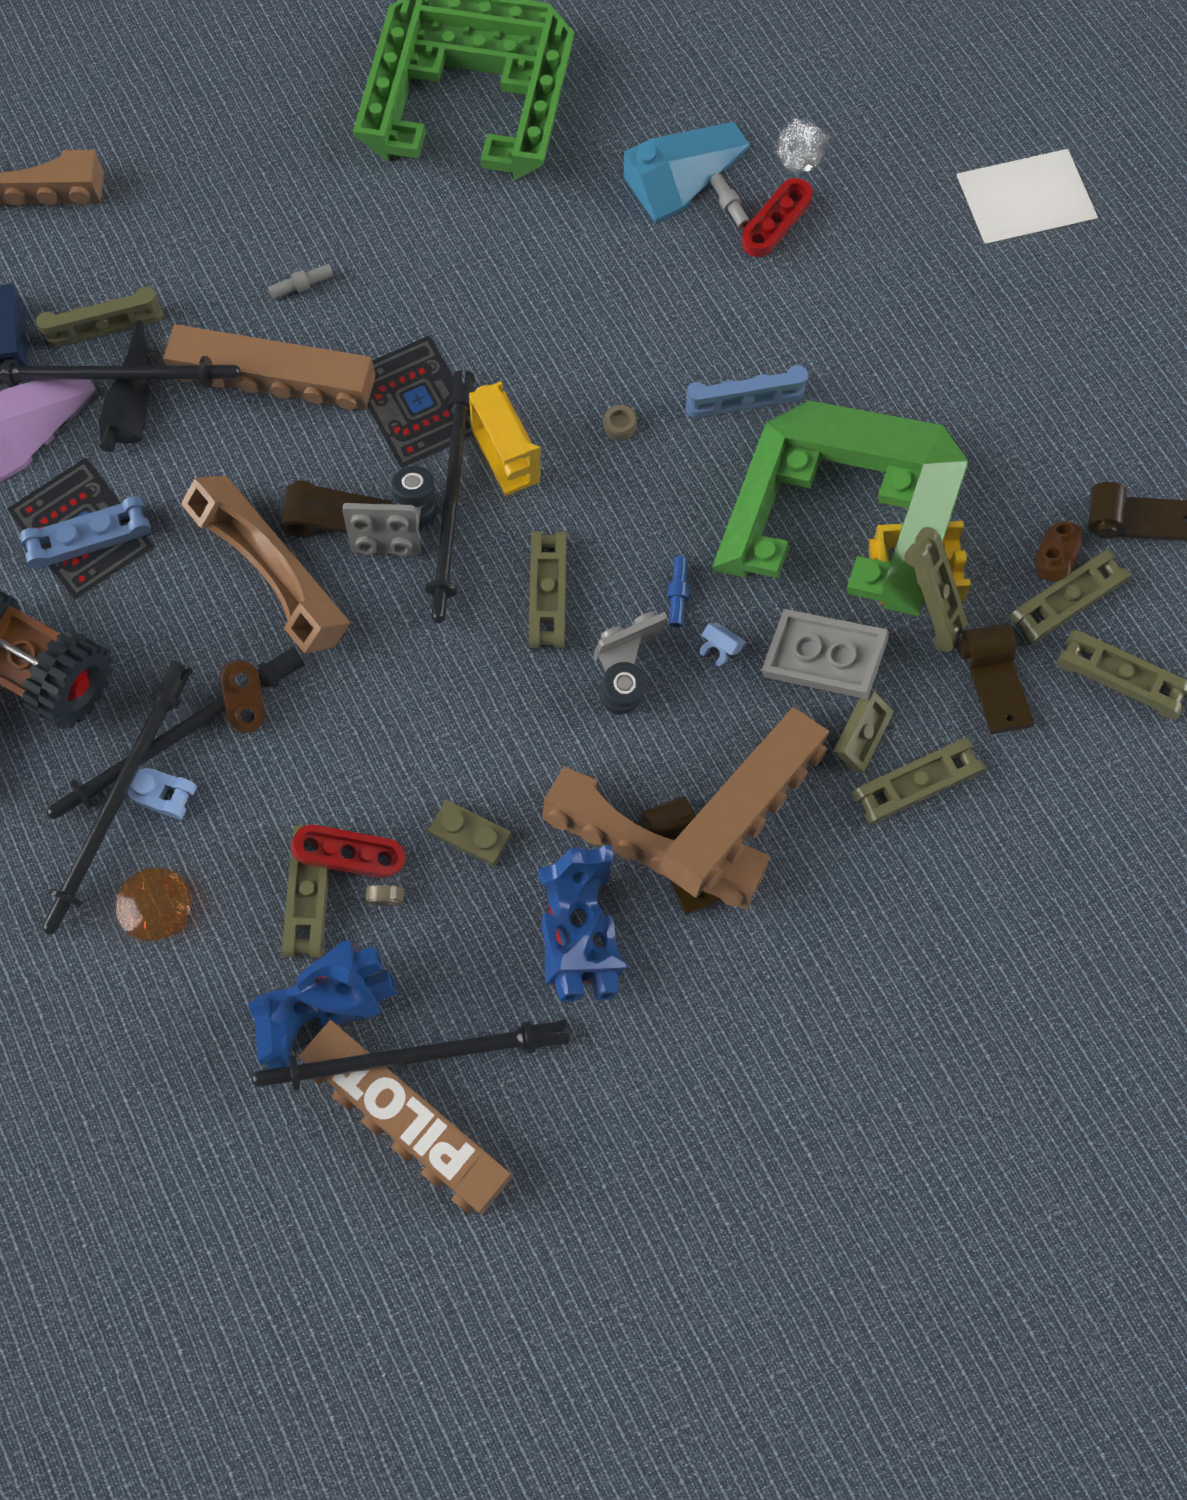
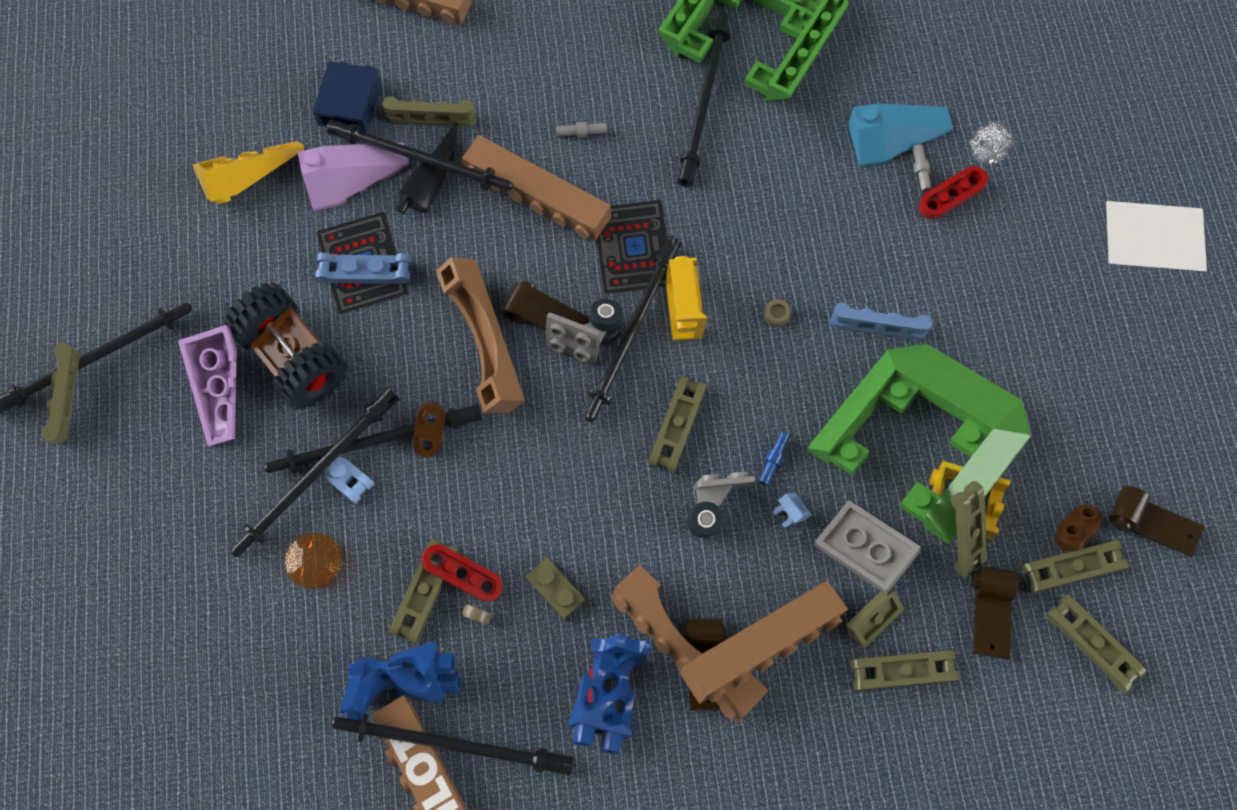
camera: 20 degrees right, 0 degrees up
none -> black bar [677,13,731,187]

